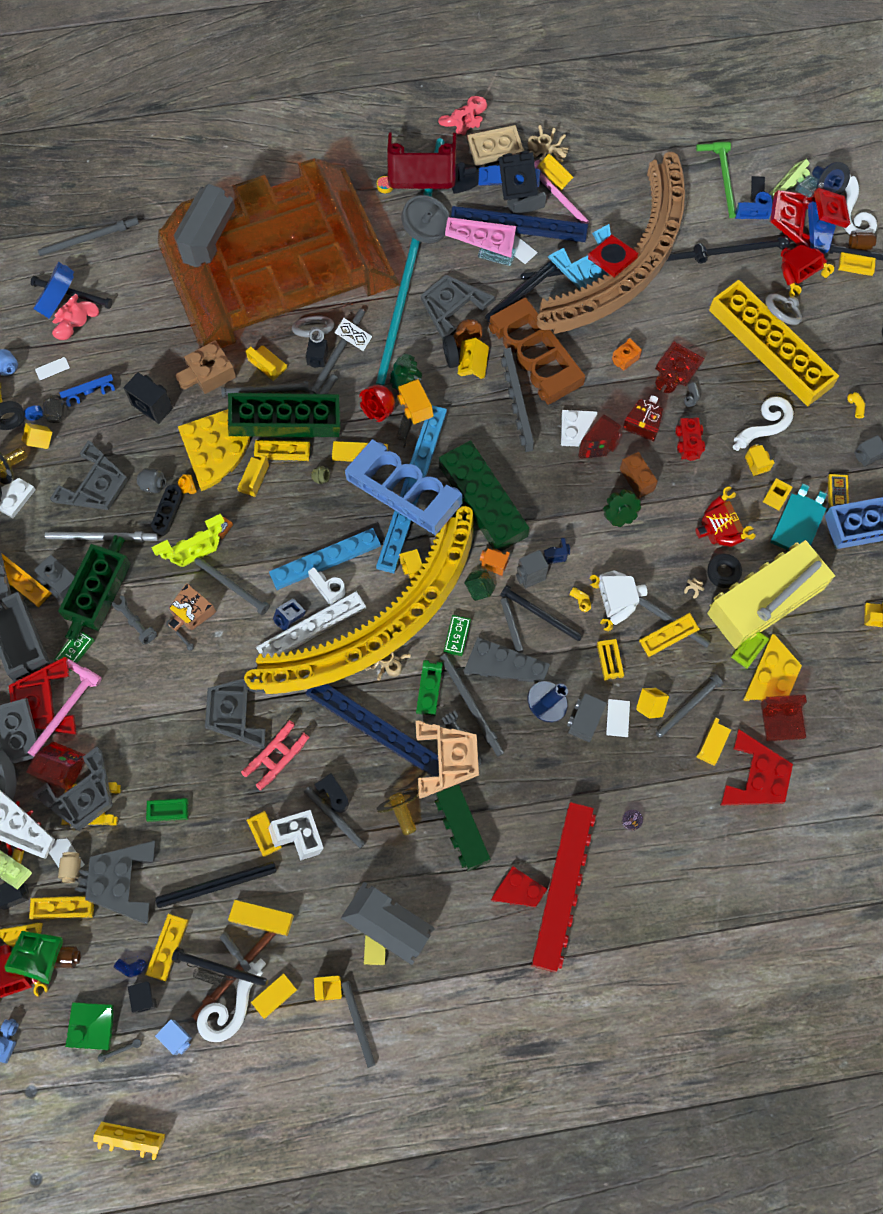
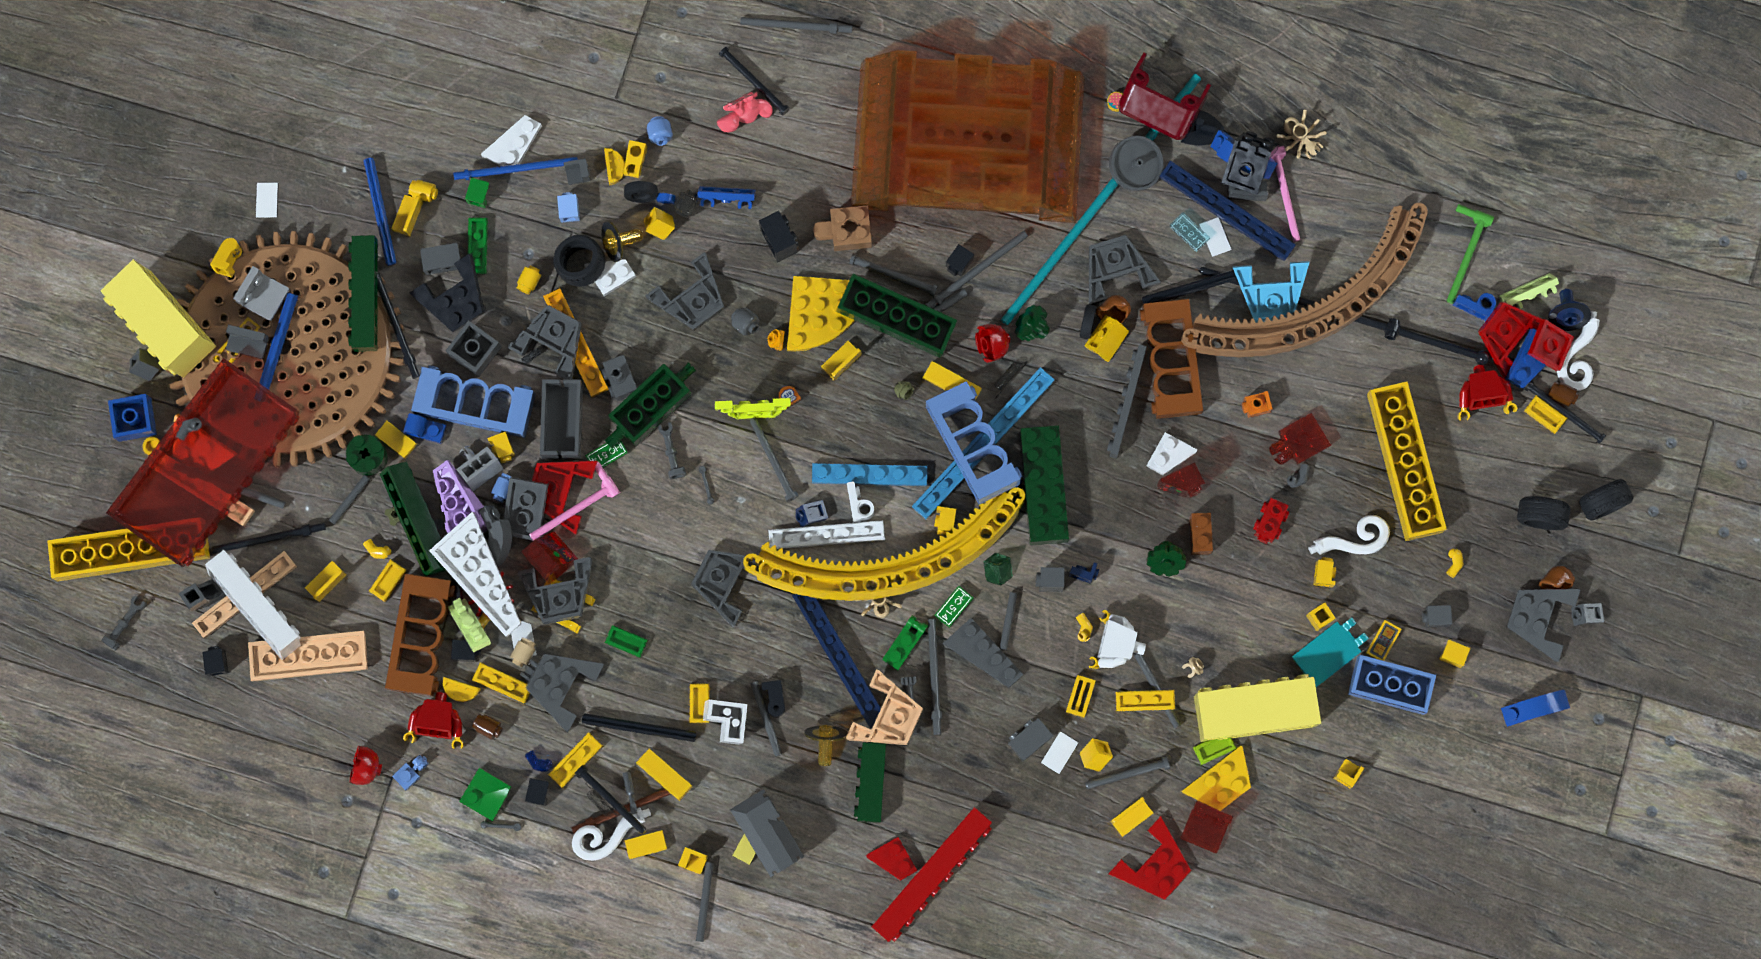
camera: 30 degrees right, 10 degrees up
green plate [4,931,63,984] -> none
blue arch [34,262,74,319] -> none
white sticker [35,357,70,380] -> none
light grey bar [45,531,159,542] -> none
yellow plate [93,1122,165,1160] -> none
black beam [151,484,183,536] -> none
light blue brick [155,1020,192,1055] -> none
torso [168,583,216,632] -> none
dark grey brick [174,184,235,267] -> none
coral piece [241,720,310,790] -> none
yellow panel [246,345,288,381] -> none
yellow tile [254,440,310,461] -> none
light grey piece [292,316,334,343] -> none
white sticker [335,318,372,351] -> none
light orange brick [397,379,434,424] -> none
coral animal [438,96,487,136] -> none
bright pink wing [445,217,516,258] -> none
tan plate [467,125,524,166] -> none
orange brick [480,548,510,576] -> none
black bar [500,585,582,641] -> none
piece [527,681,568,722] -> none
yellow tile [537,153,573,191] -> none
red tile [588,235,638,278] -> none
clear red torso [622,396,663,442] -> none
clear purple tile [622,810,643,831] -> none
torso [695,487,756,547] -> none
black tyre [707,554,742,588] -> none
black sticker [751,176,765,201] -> none
light grey bar [757,561,822,621] -> none
light grey piece [765,293,802,325] -> none
clear light blue tile [796,176,818,198] -> none

